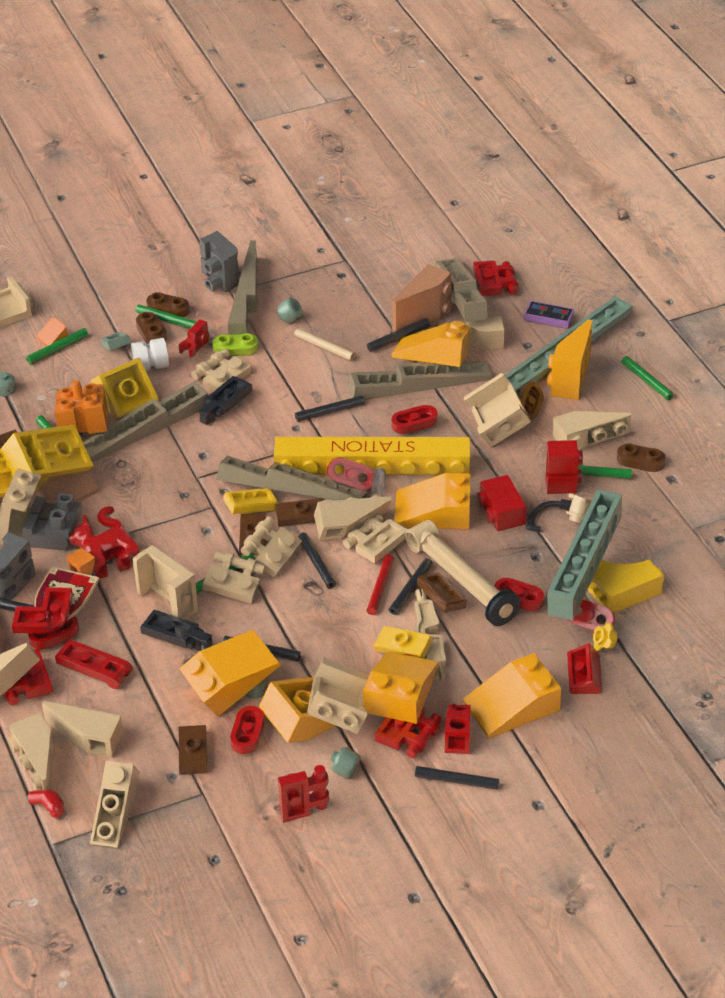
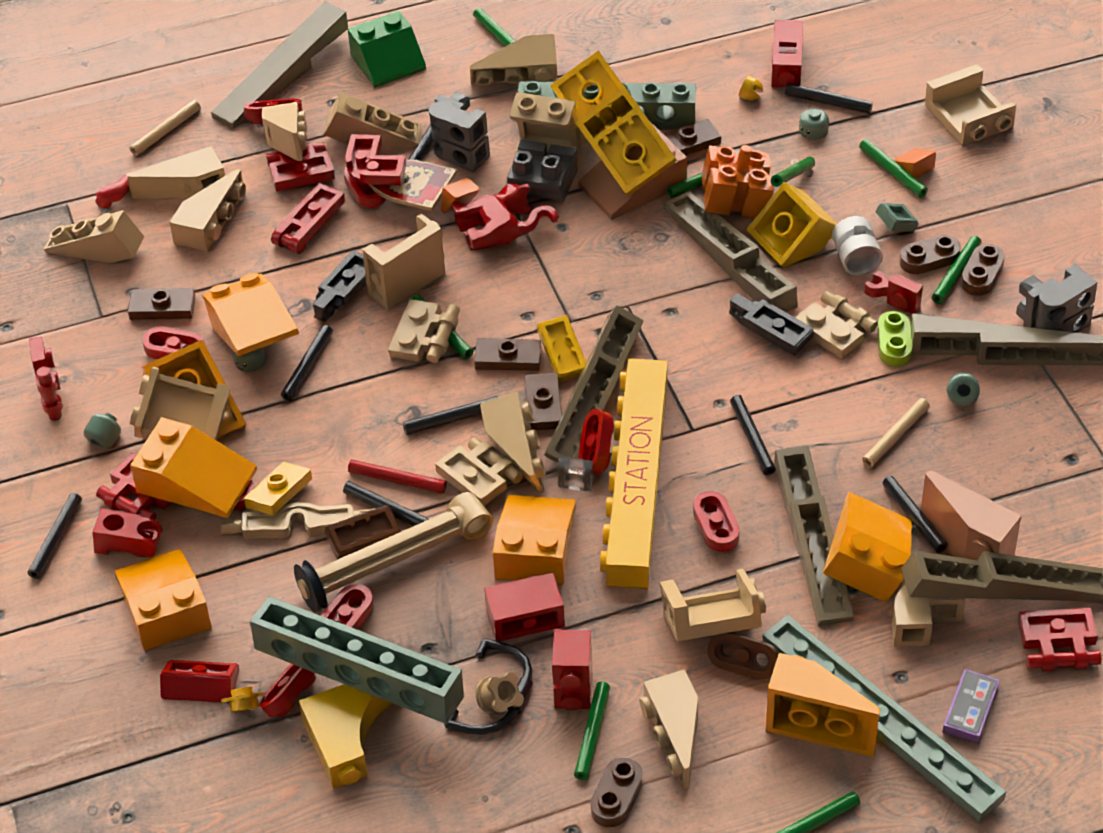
camera: 95 degrees right, 5 degrees up
tan plate [241,517,302,578] -> none
none -> green piece [771,157,816,187]

